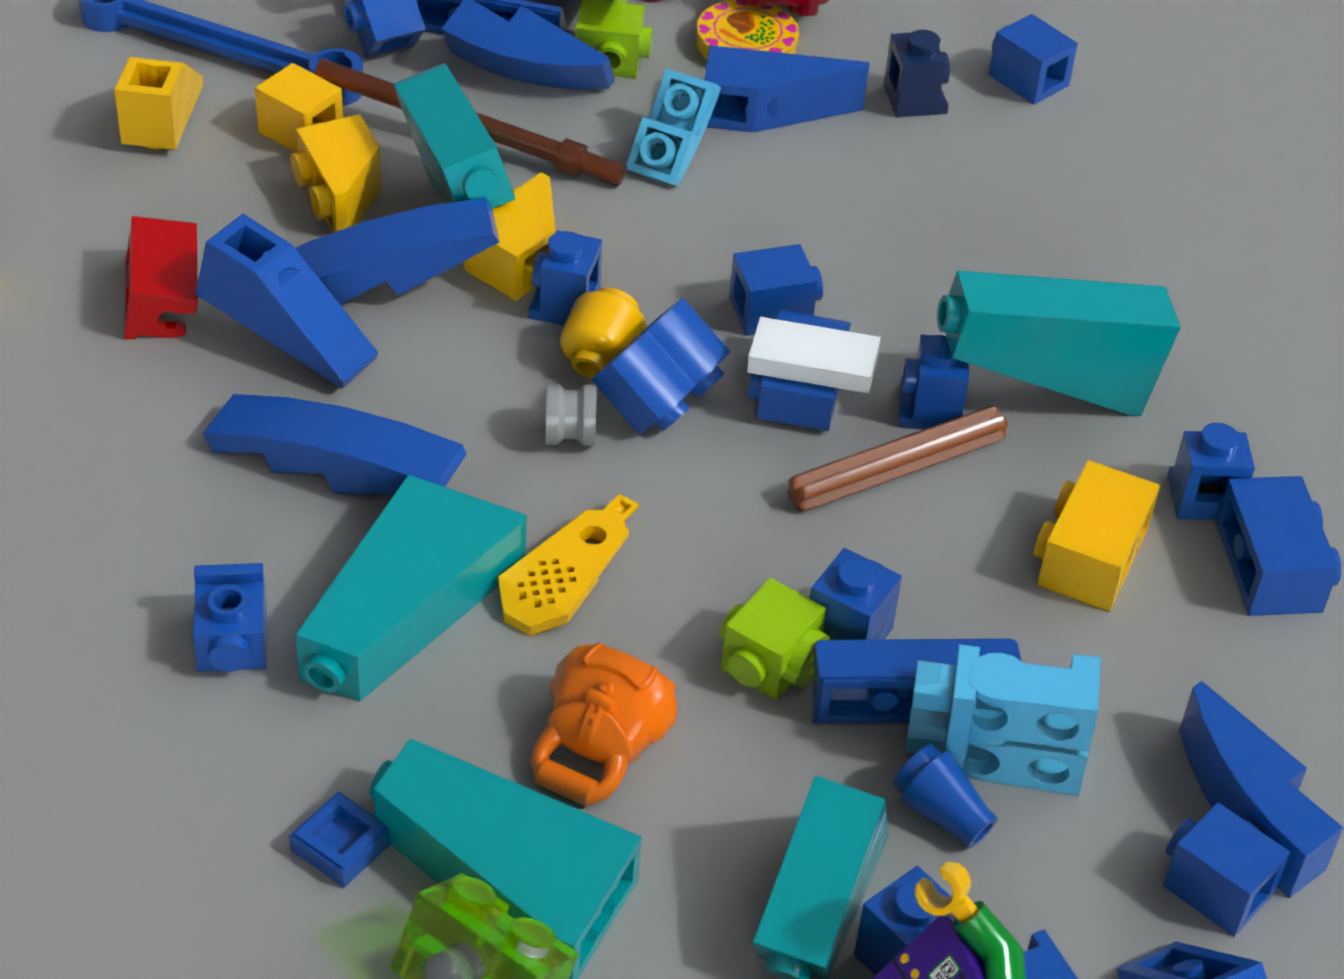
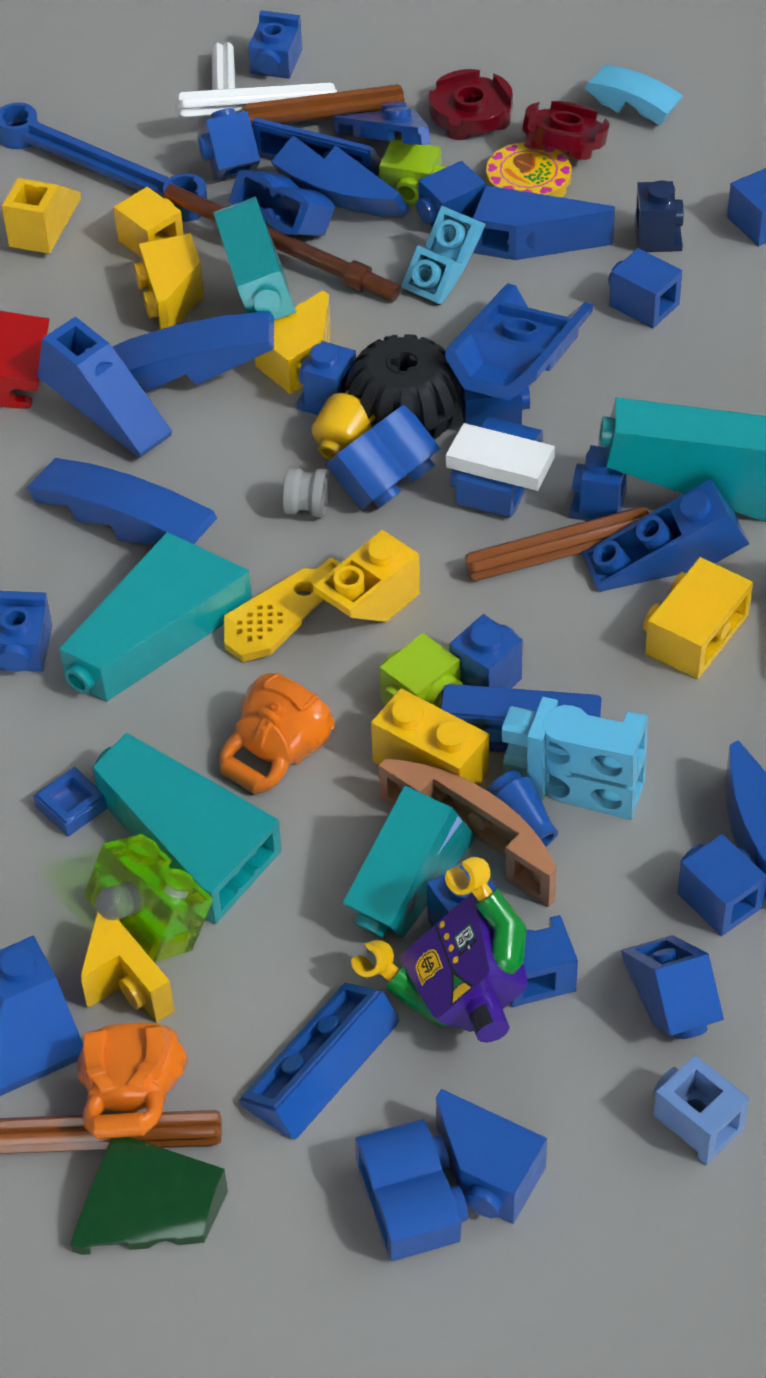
camera: 15 degrees right, 5 degrees up
none -> blue brick [229,170,335,236]
none -> yellow slope [313,530,420,622]
none -> black wheel [345,334,463,440]
none -> yellow brick [371,688,489,786]
none -> nougat slope [379,759,556,907]
none -> blue brick [416,161,487,227]
none -> blue piece [445,283,593,401]
none -> blue slope [582,479,749,592]
none -> blue brick [608,248,682,328]

